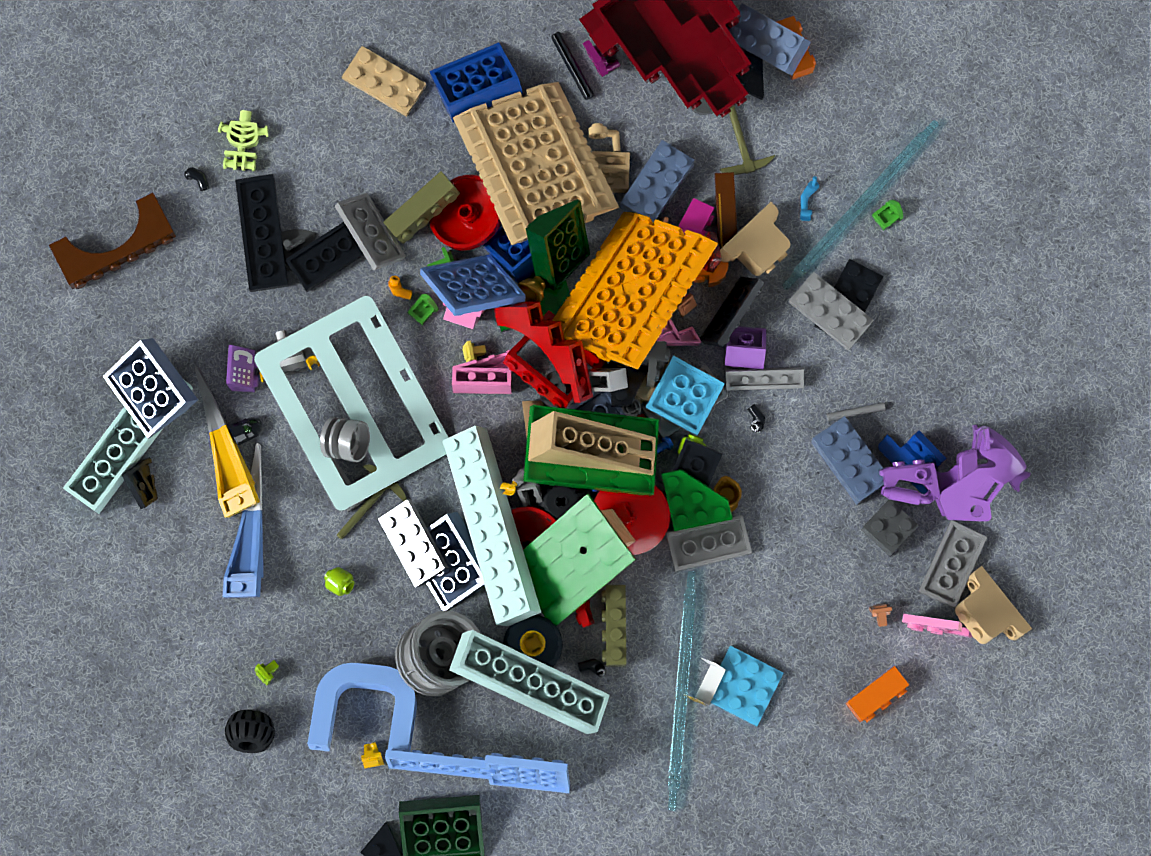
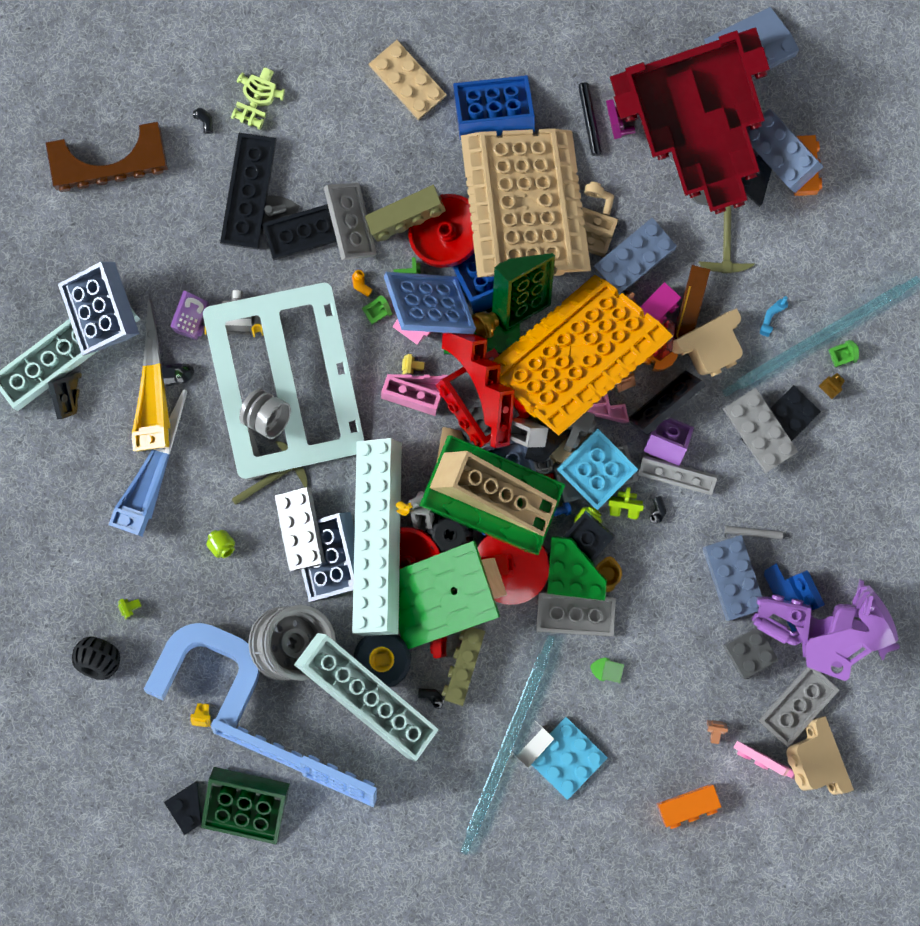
camera: 15 degrees right, 5 degrees up
none -> bright green tile [590,658,624,683]
none -> lime hips [608,487,644,520]
none -> pearl gold brick [819,373,845,399]

